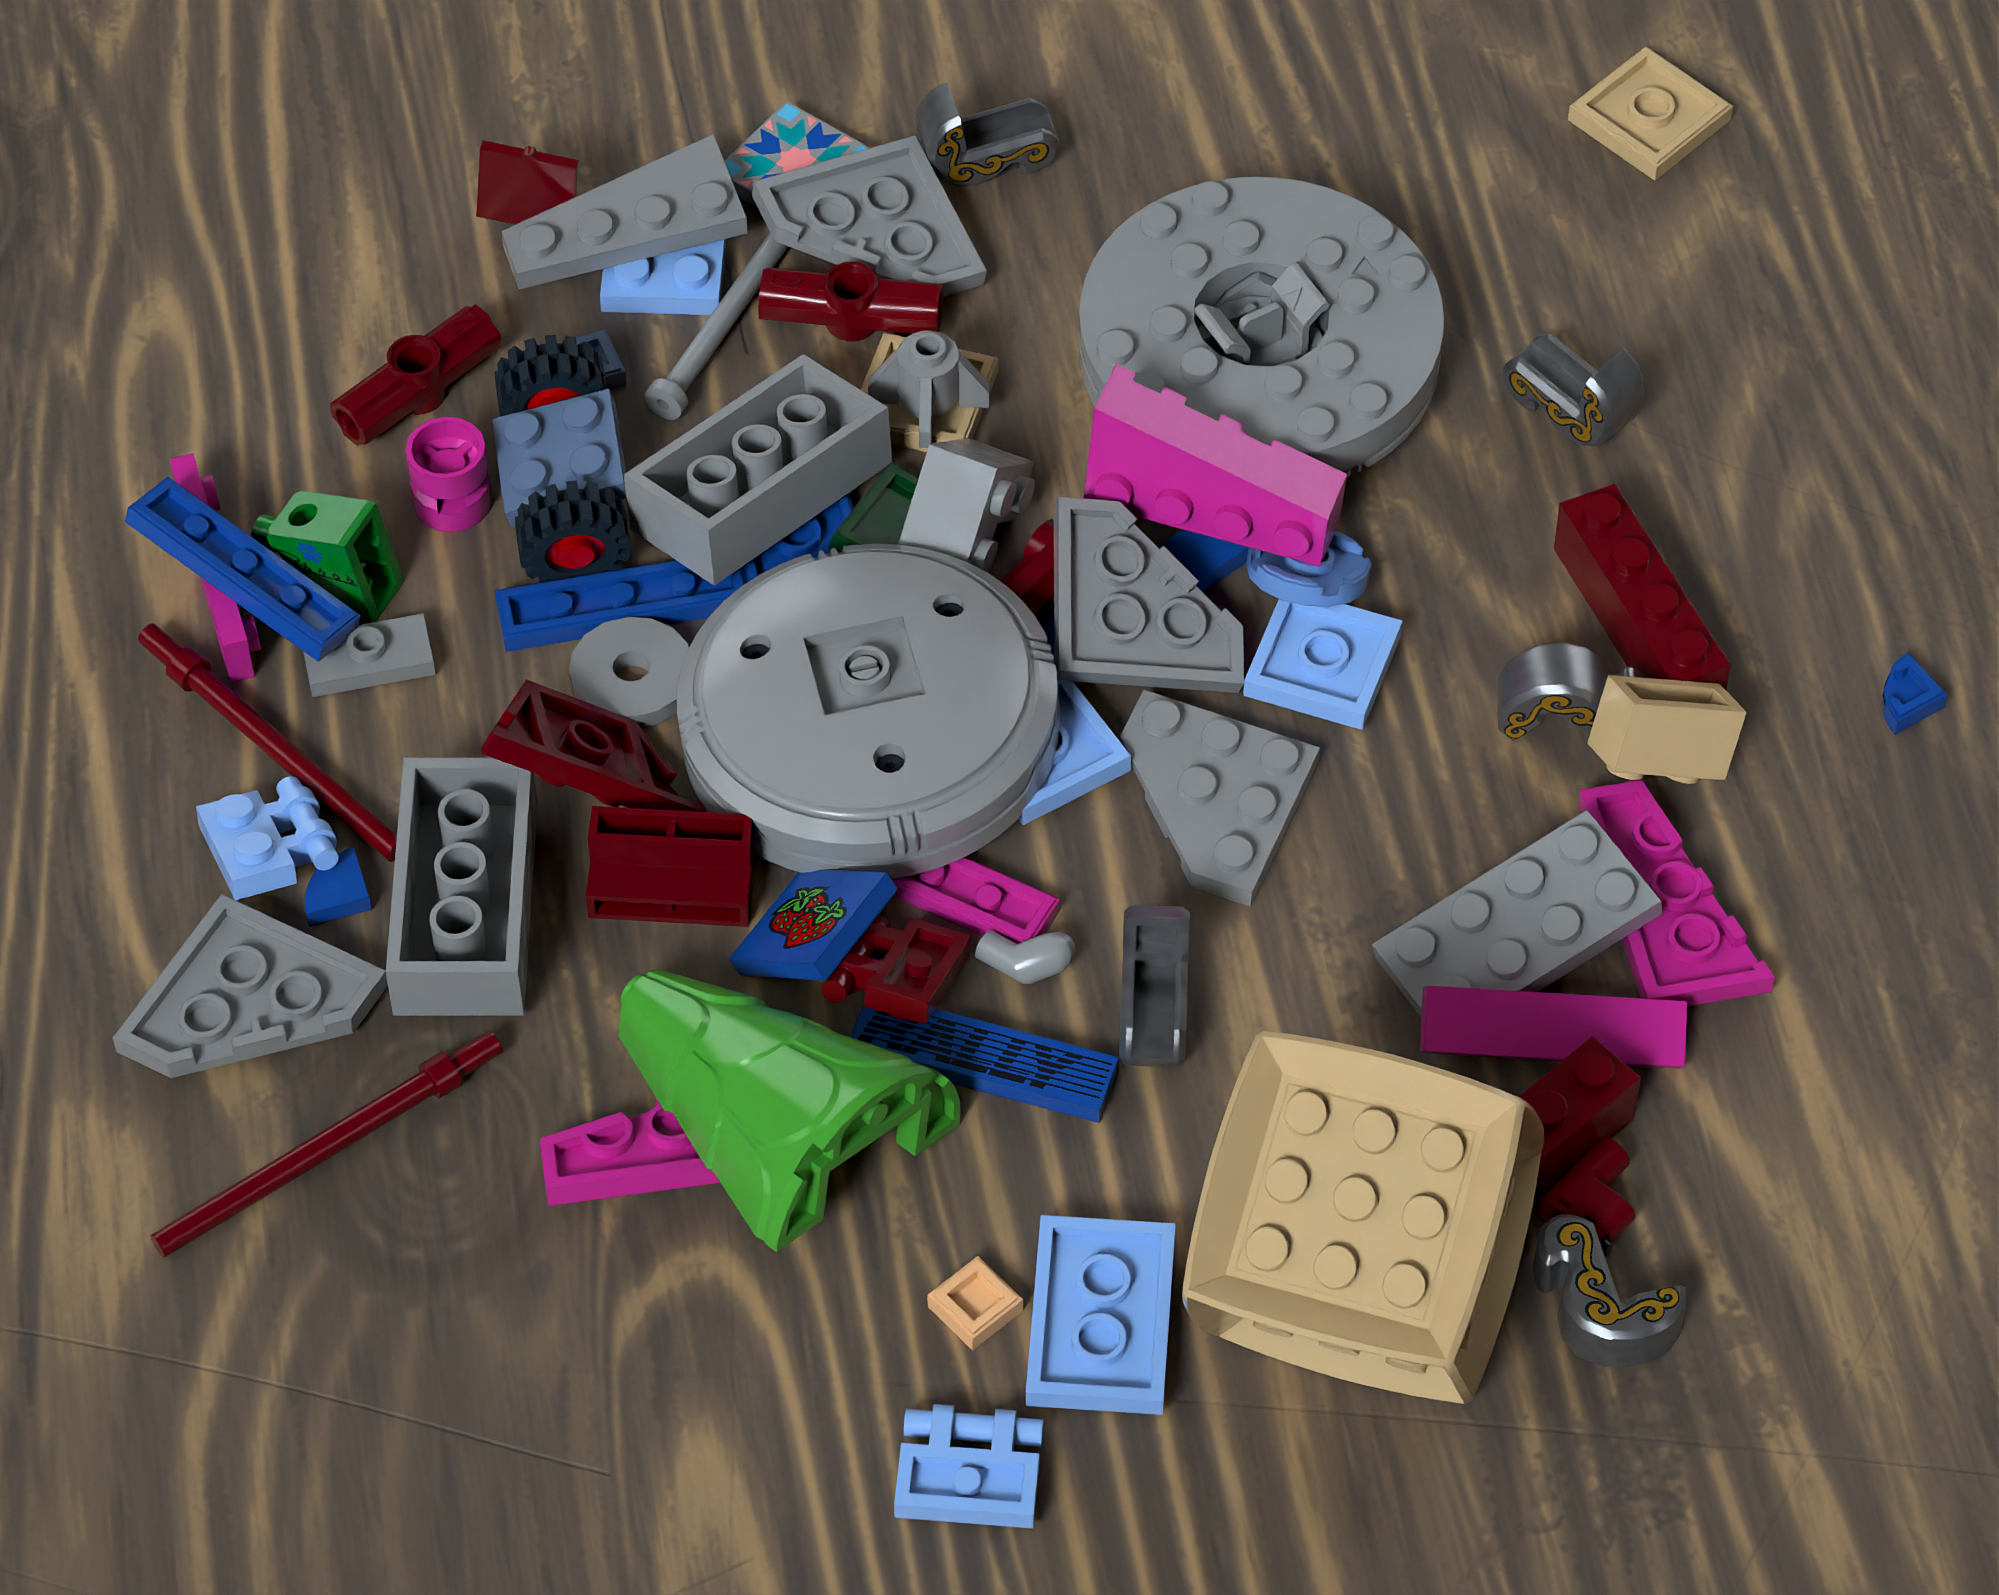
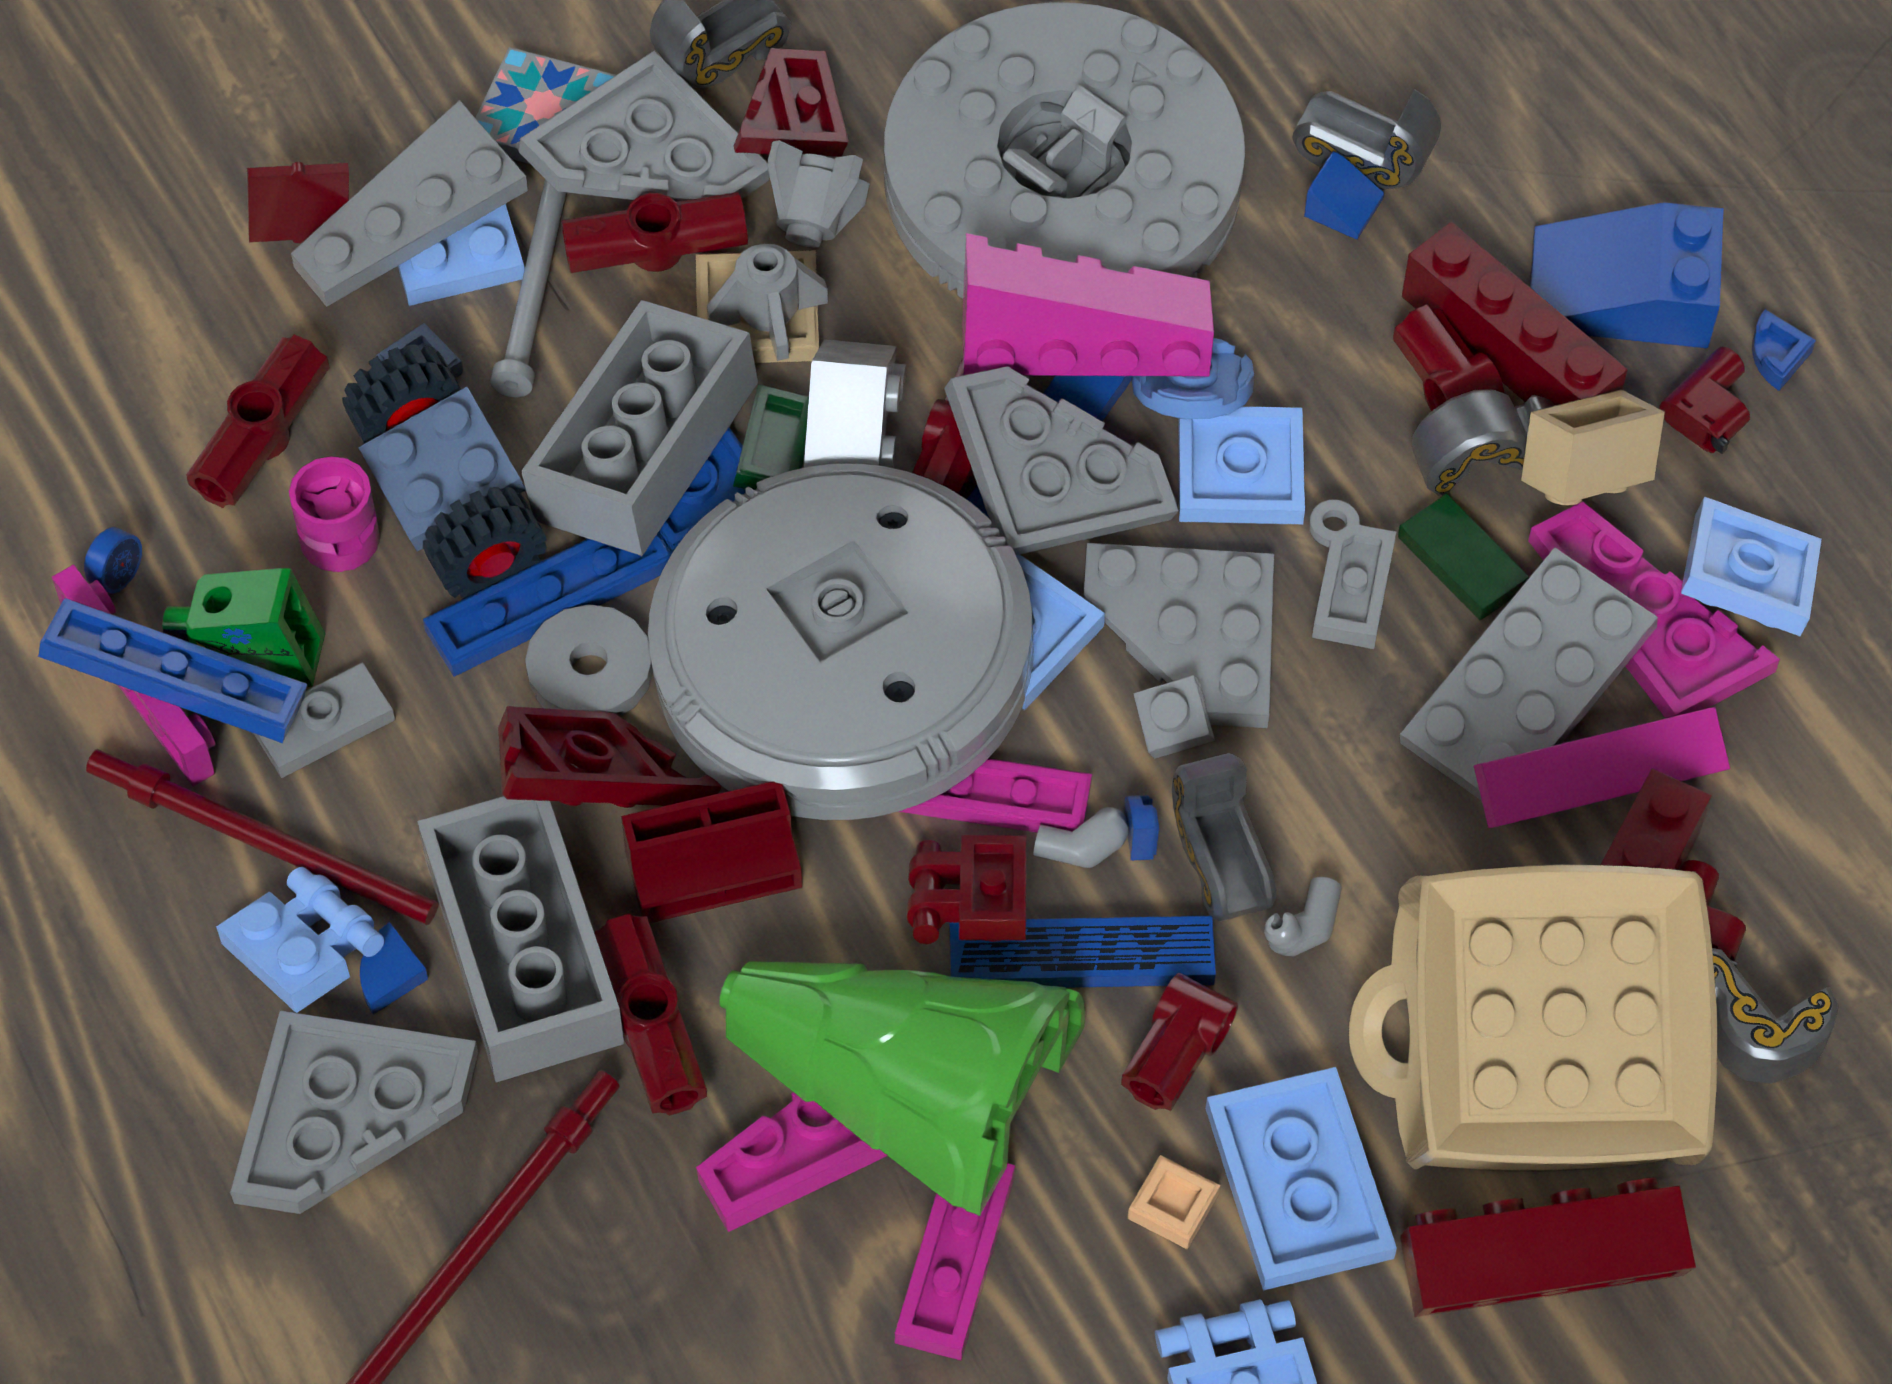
camera: 20 degrees left, 5 degrees up
blue tile [729,870,898,981] -> none
none -> blue tile [84,527,142,593]
none -> dark red piece [594,914,707,1116]
none -> wing [733,48,849,157]
none -> light grey brick [767,140,870,248]
none -> dark pink plate [895,1163,1015,1361]
none -> dark red piece [1121,973,1238,1111]
none -> blue tile [1124,795,1159,861]
none -> light grey plate [1133,675,1215,759]
none -> light grey arm [1264,877,1342,957]
none -> blue slope [1304,151,1384,240]
none -> light grey hinge [1309,500,1396,649]
none -> dark red piece [1393,305,1504,411]
none -> dark green tile [1398,494,1529,621]
none -> dark red brick [1400,1178,1696,1317]
none -> blue slope [1530,202,1724,348]
none -> dark red piece [1659,346,1750,454]
none -> light blue plate [1681,497,1822,636]

